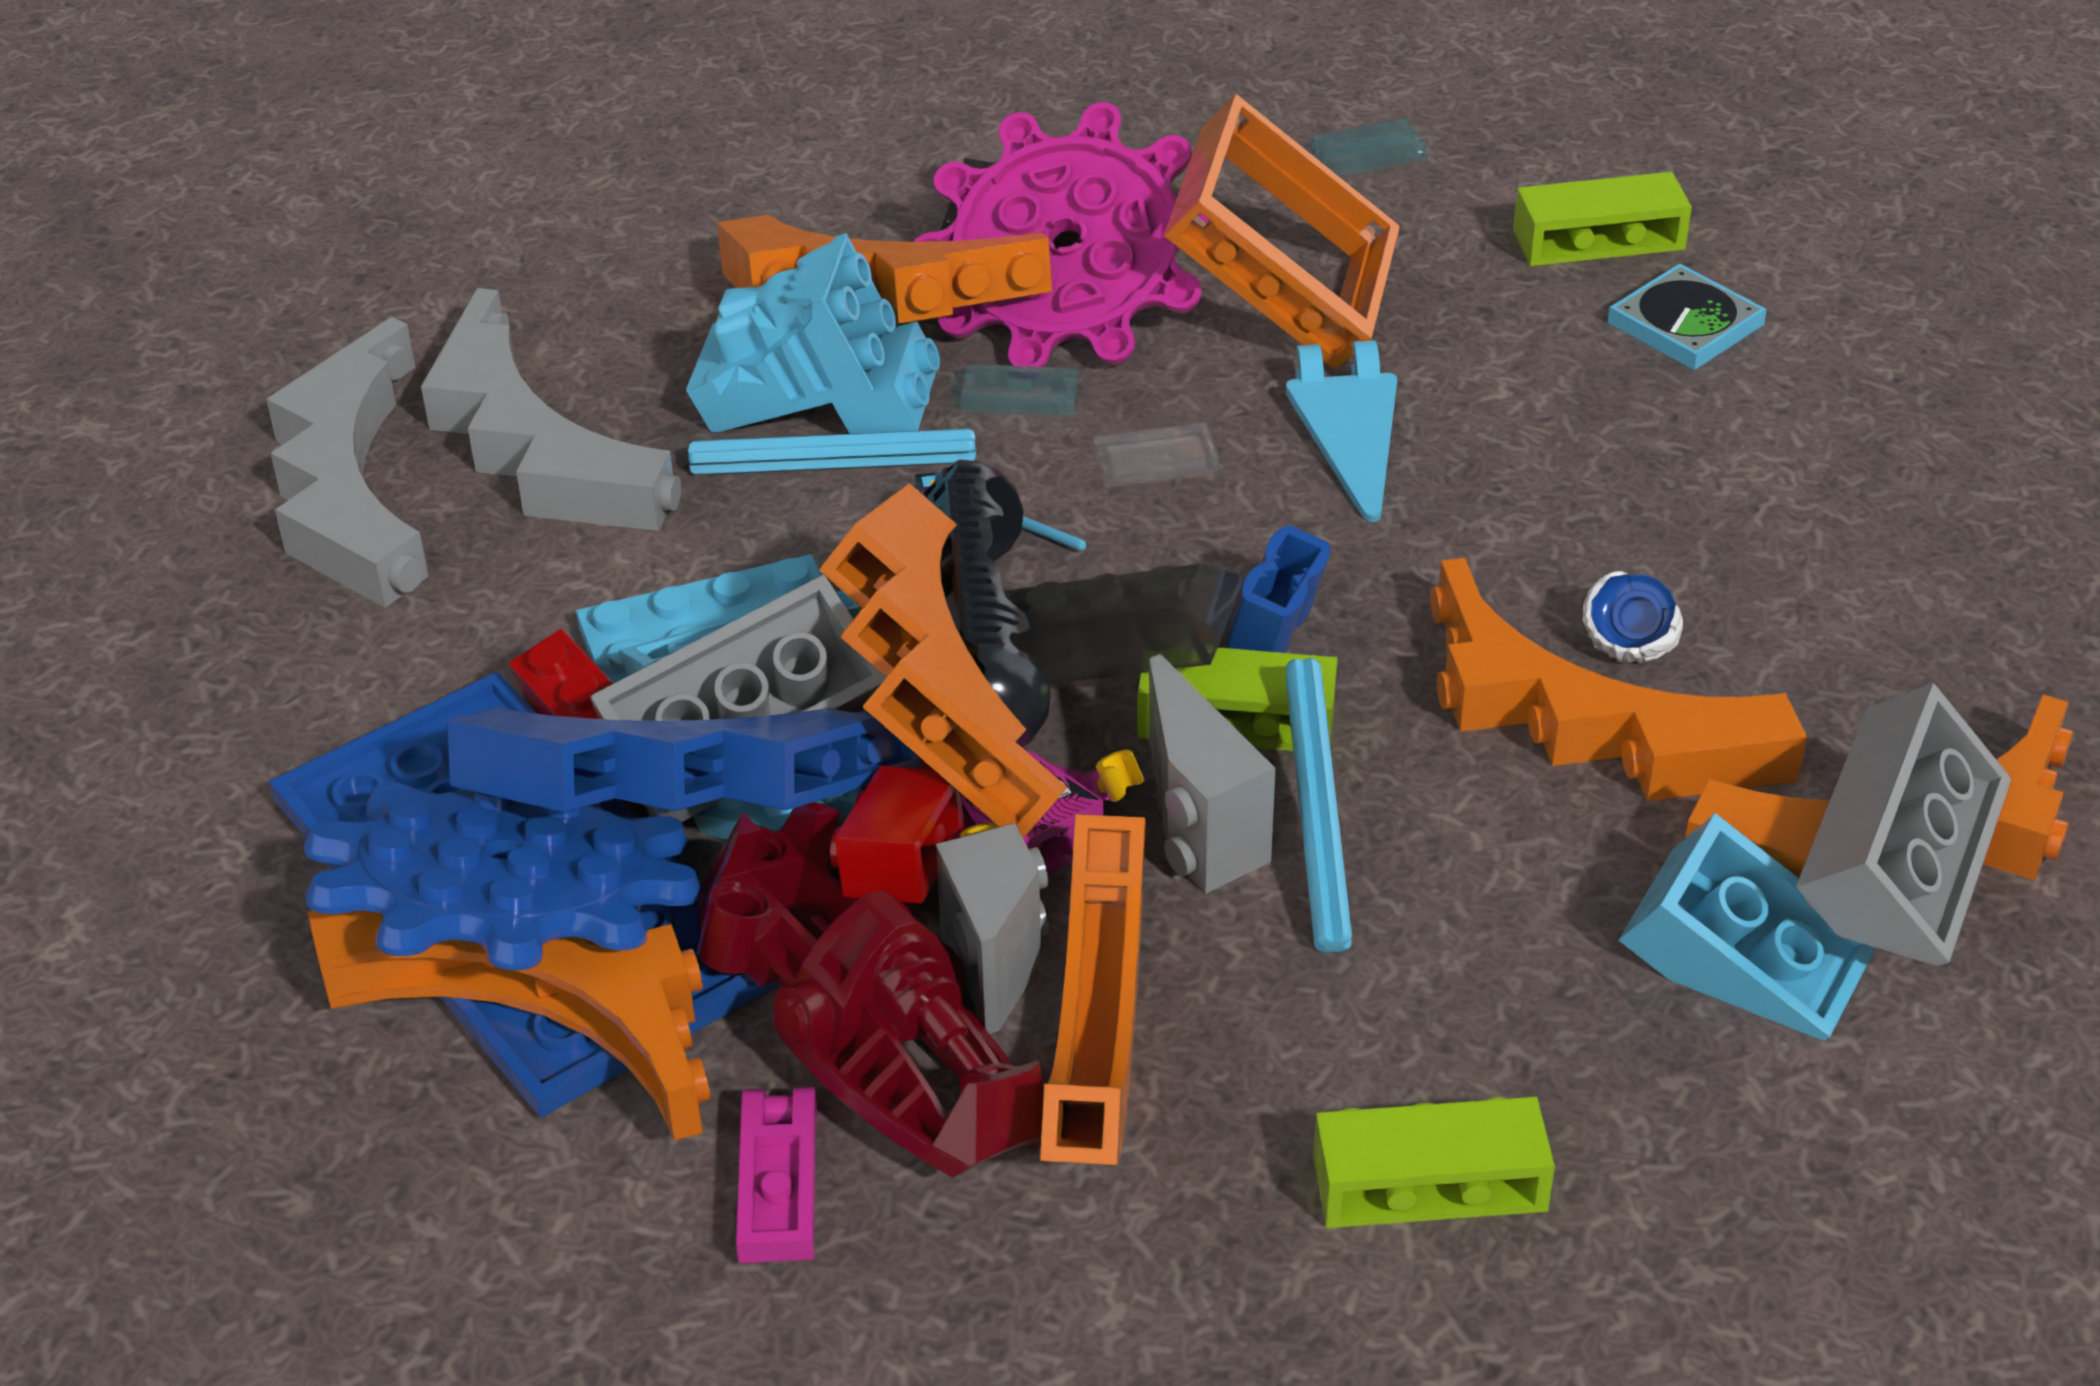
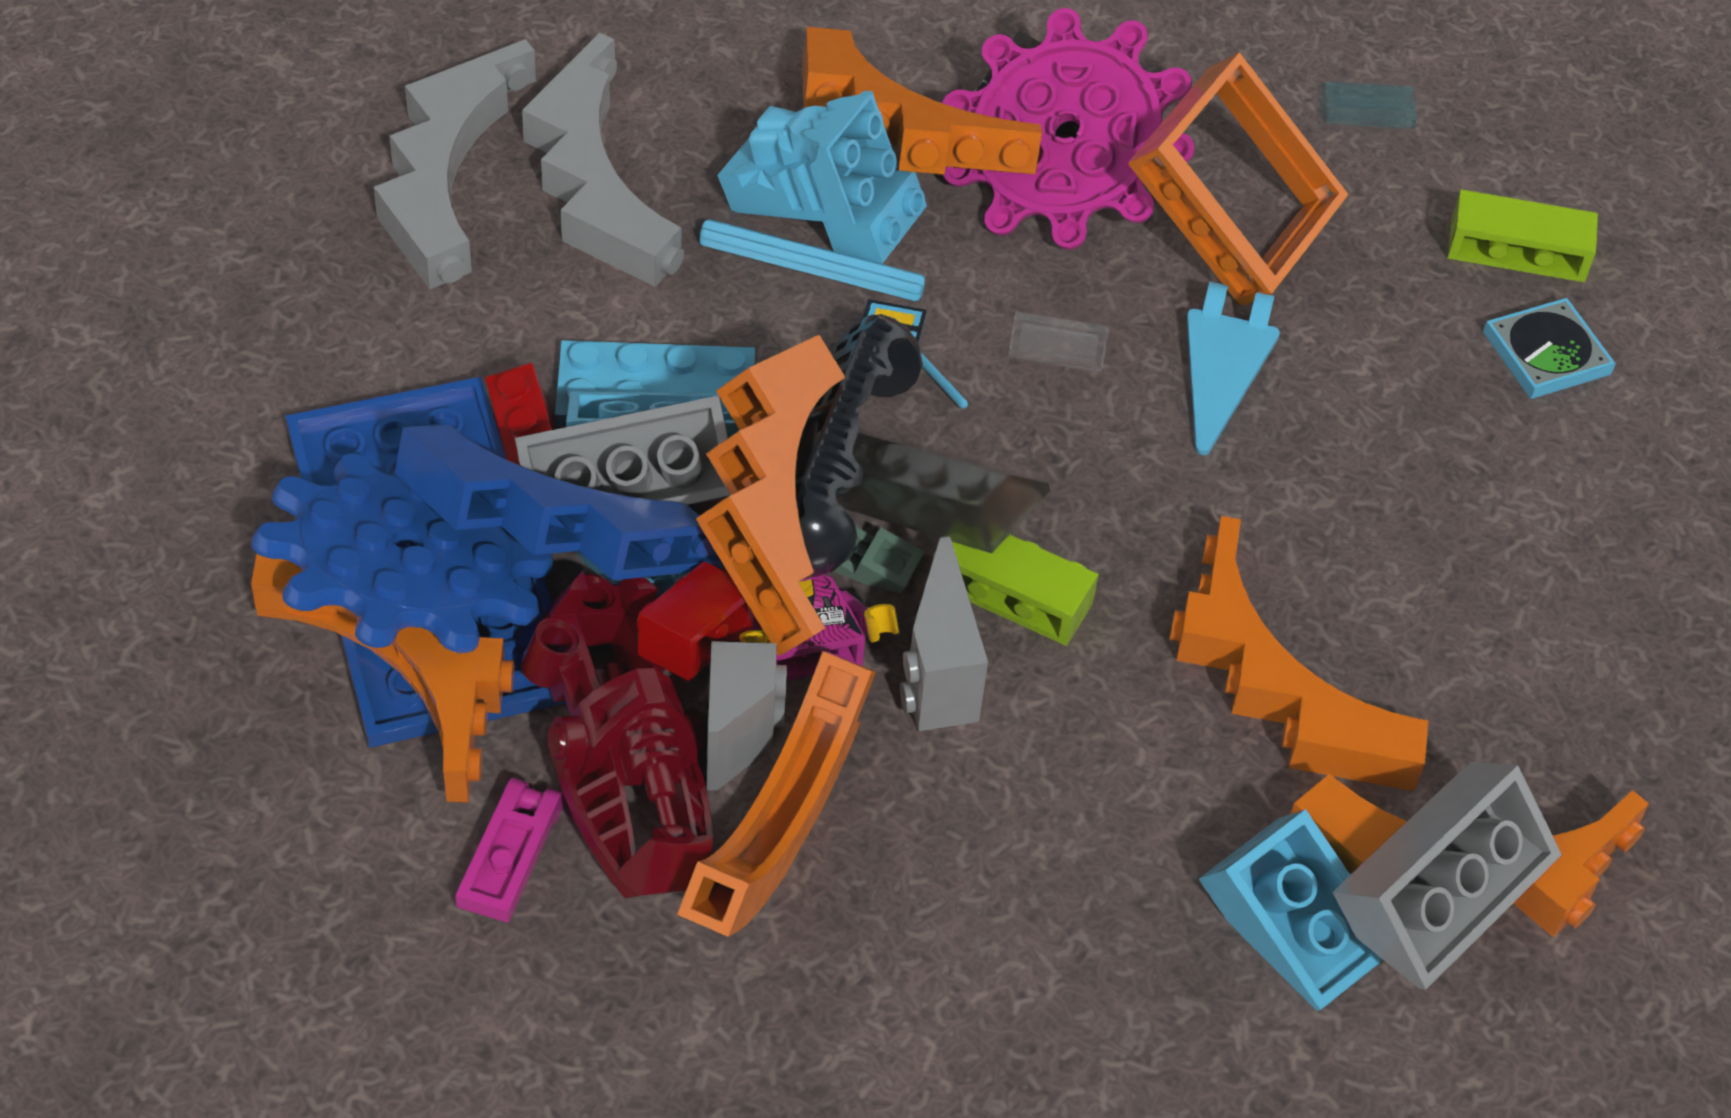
camera: 15 degrees right, 10 degrees up
clear light blue tile [961,364,1079,417] -> none
blue brick [1226,525,1330,653] -> none
medium azure axle [1286,658,1352,953] -> none
lime brick [1313,1097,1555,1228] -> none
blue hair [1582,571,1683,663] -> none
none -> sand green slope [833,526,924,593]

